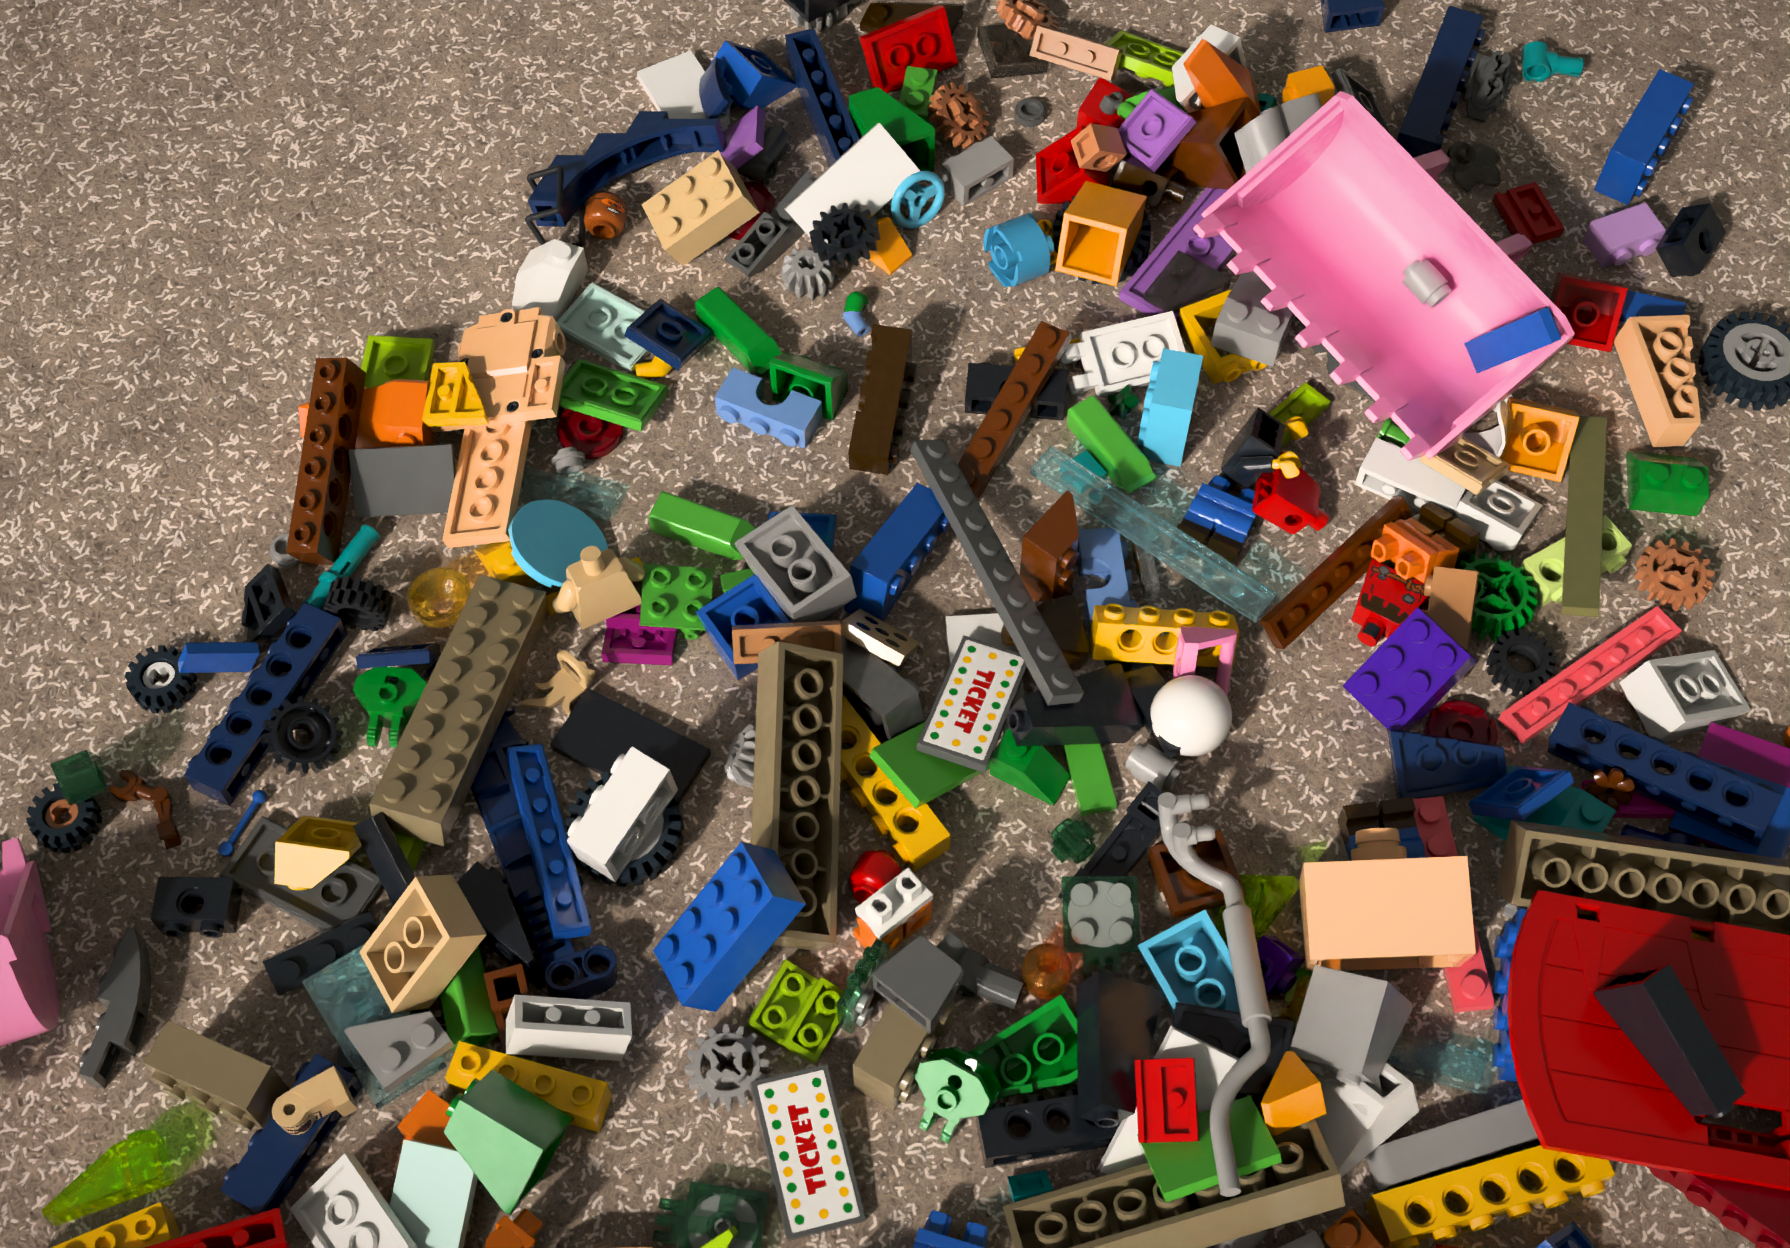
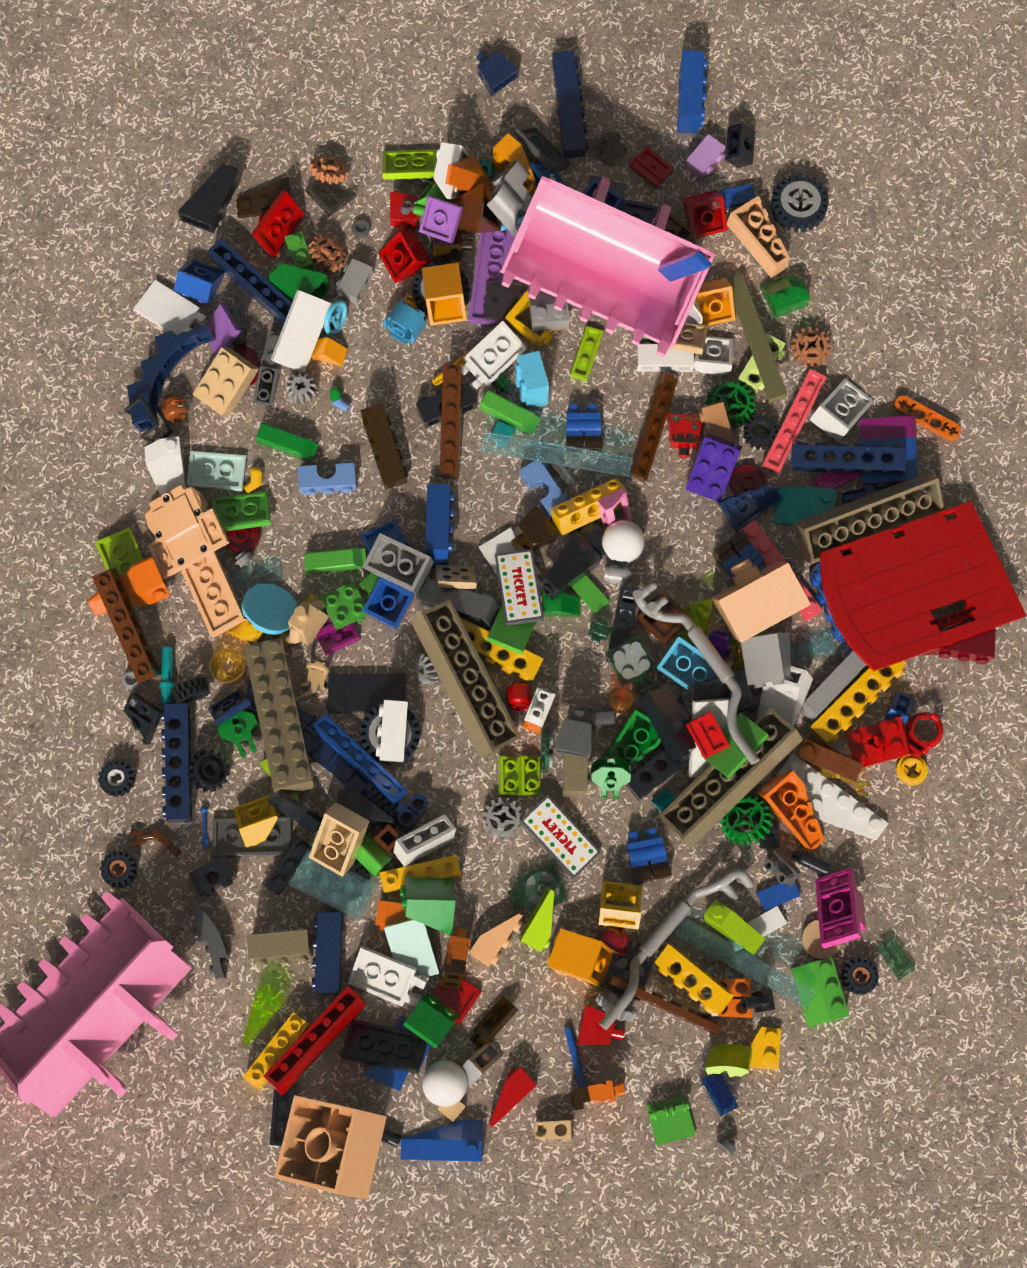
camera: 30 degrees left, 15 degrees up
clear green plate [50,750,107,806] -> none
blue tile [178,642,259,673] -> none
tan leg [272,1066,358,1135] -> none
light grey wing [344,1011,454,1093] -> none
dark grey tile [349,443,456,518] -> none
yellow wing [422,362,489,427] -> none
dark blue tile [624,298,714,371] -> none
blue brick [653,841,806,1012] -> none
dark blue slope [699,57,733,119] -> none
medium nougat plate [732,620,842,664] -> none
green slope [769,352,848,421] -> none
black gear [809,203,880,269] -> none
dark grey plate [910,439,1084,706] -> none
reddish brown slope [1019,490,1079,602] -> none
plate [1029,25,1123,81] -> none
nougat brick [1071,123,1127,172] -> none
black torso [1218,407,1308,490] -> none
red torso [1252,451,1329,534] -> none
light orange slope [1261,1051,1327,1135] -> none
orange hips [1371,501,1480,584] -> none
light grey brick [1402,259,1452,309] -> none
dark grey connector [1464,50,1511,122] -> none
blue tile [1468,766,1574,821] -> none
teal pin [1521,41,1584,82] -> none
reddish brown plant [1585,768,1635,812] -> none
black slope [1593,964,1746,1118] -> none

